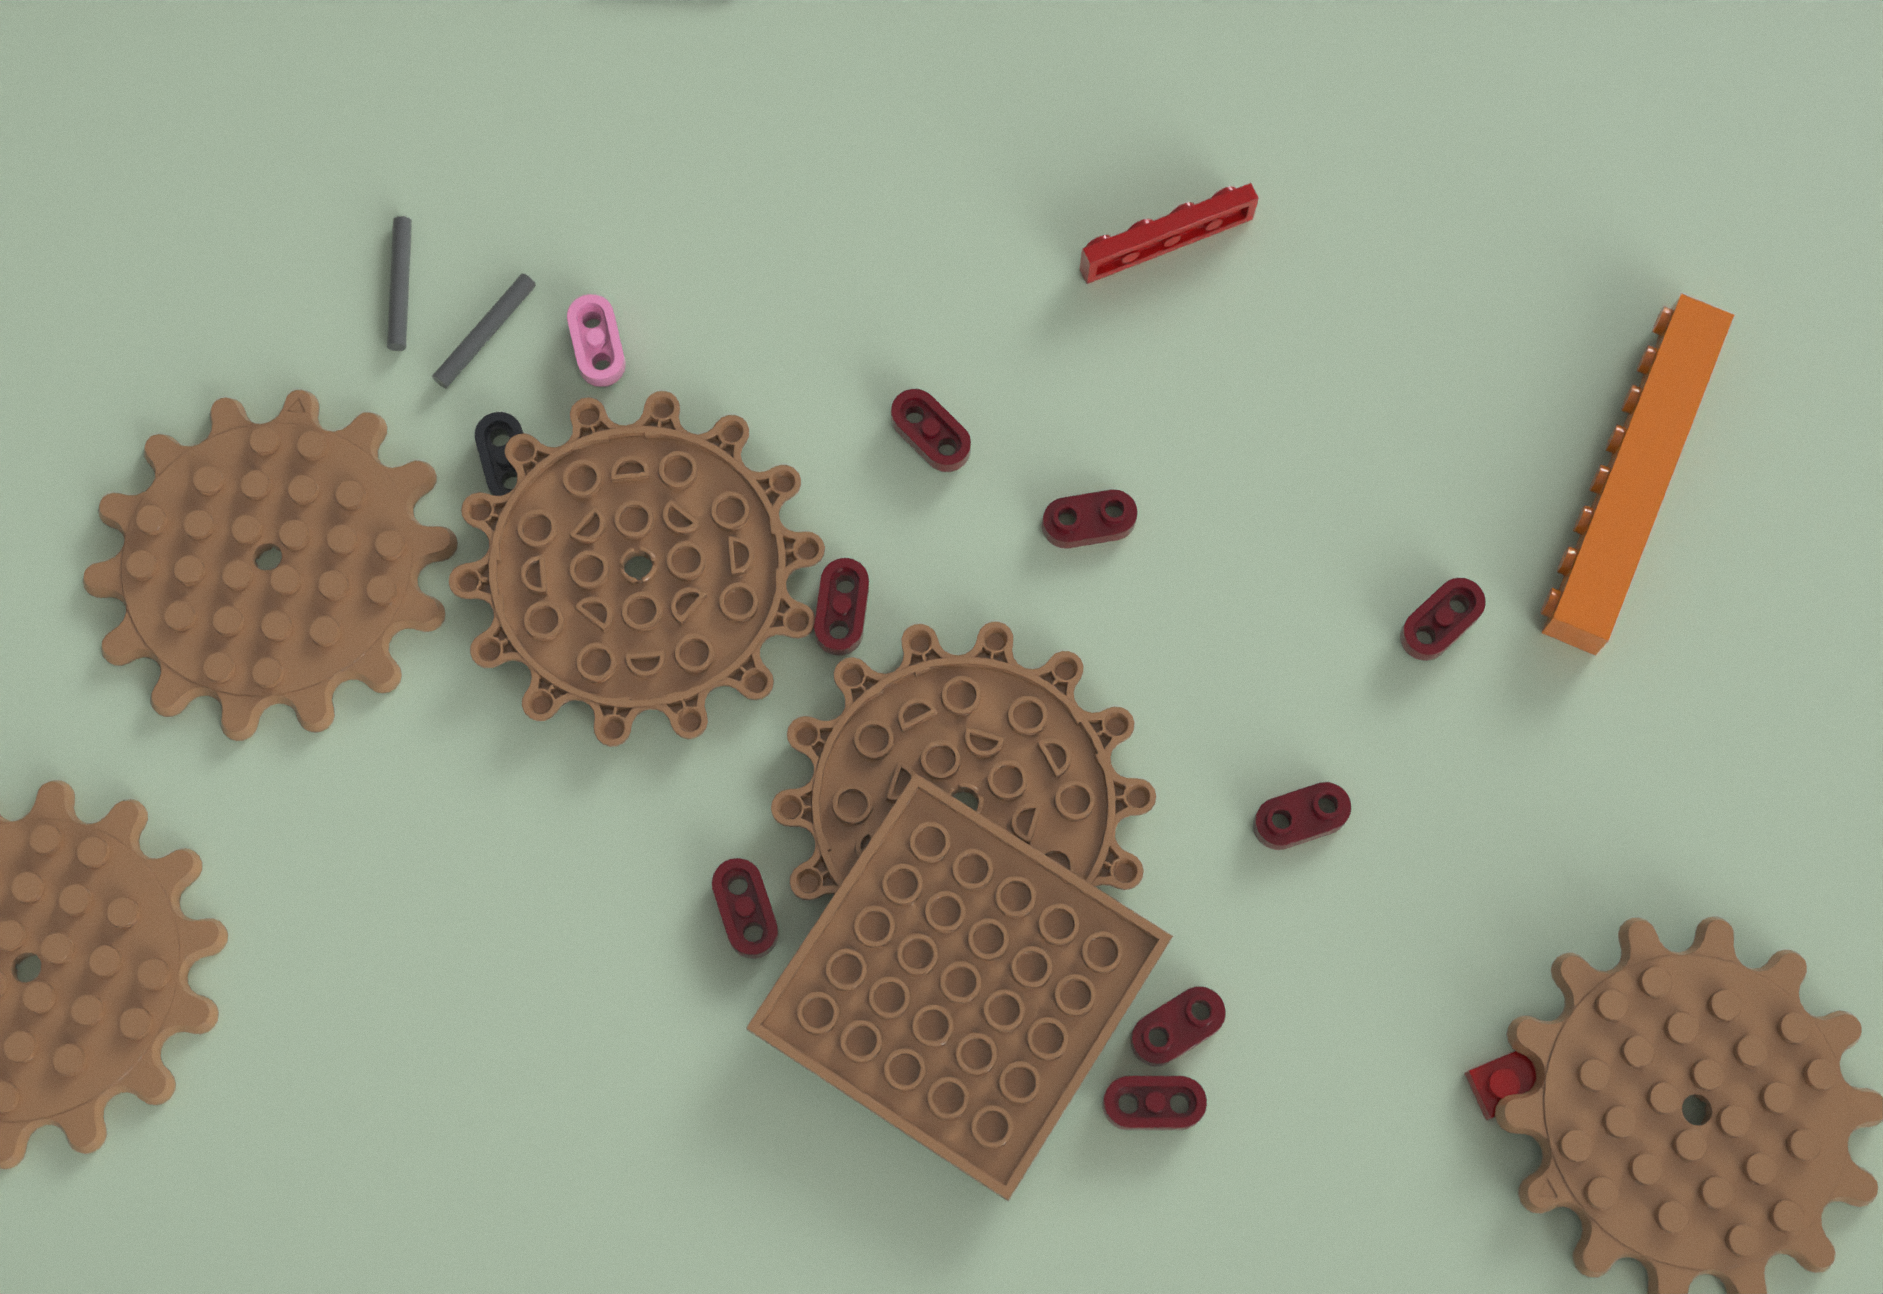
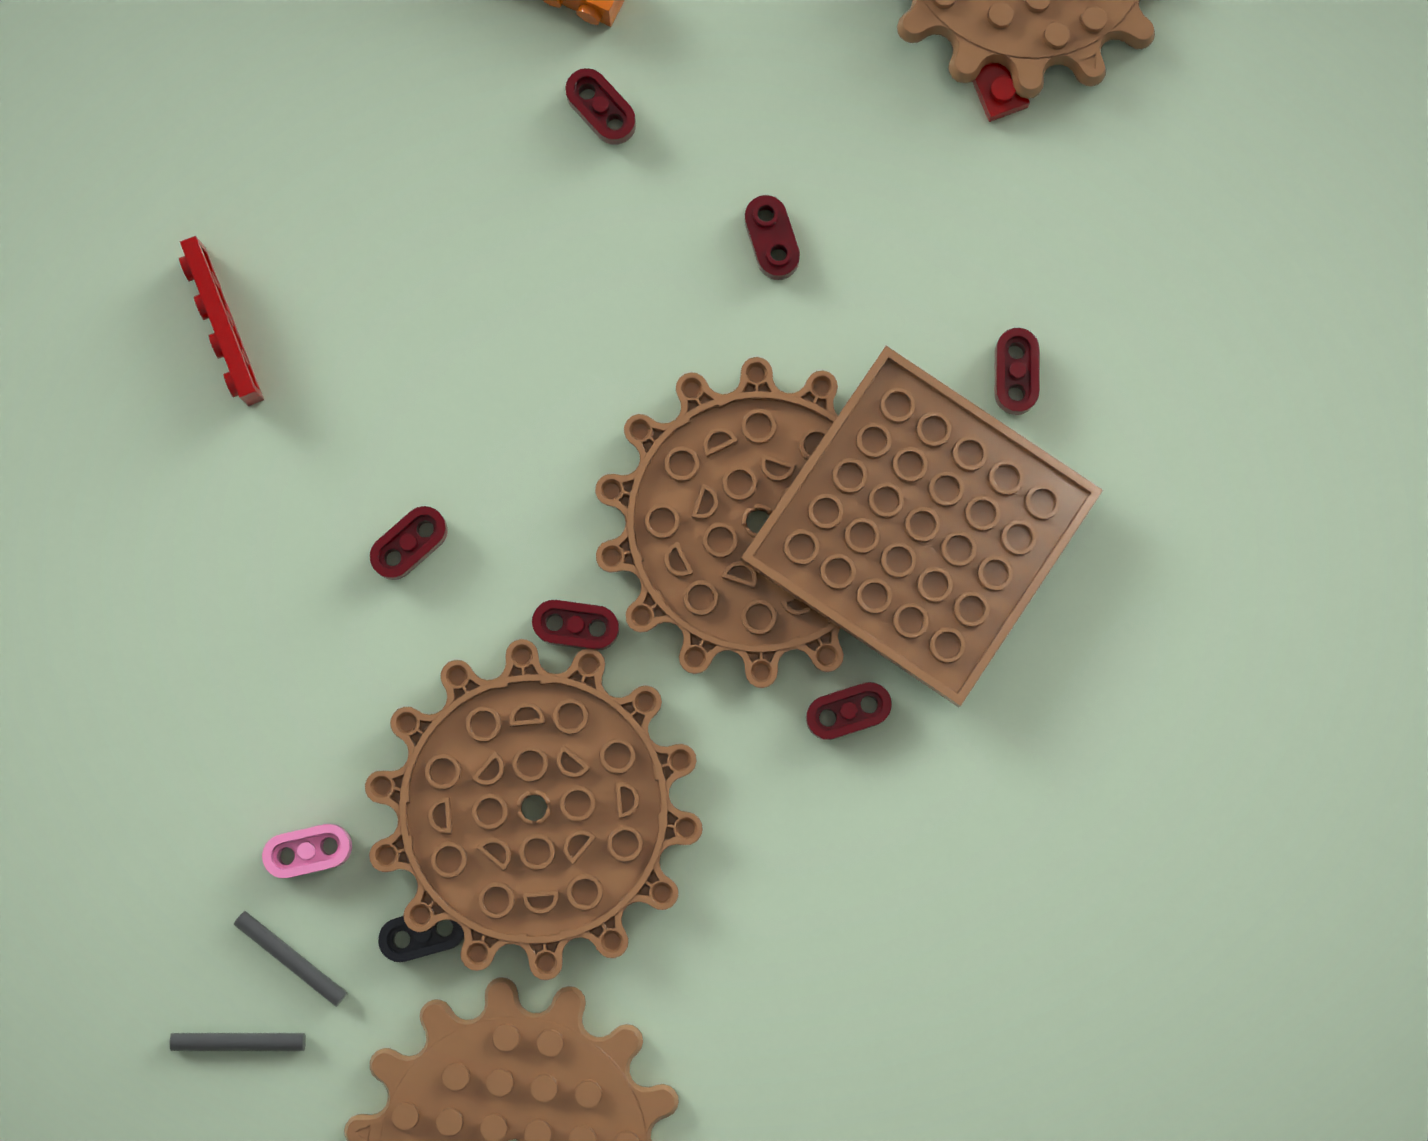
camera: 85 degrees left, 10 degrees up
dark red plate [1042,489,1138,549] -> none
dark red plate [1131,986,1226,1067] -> none

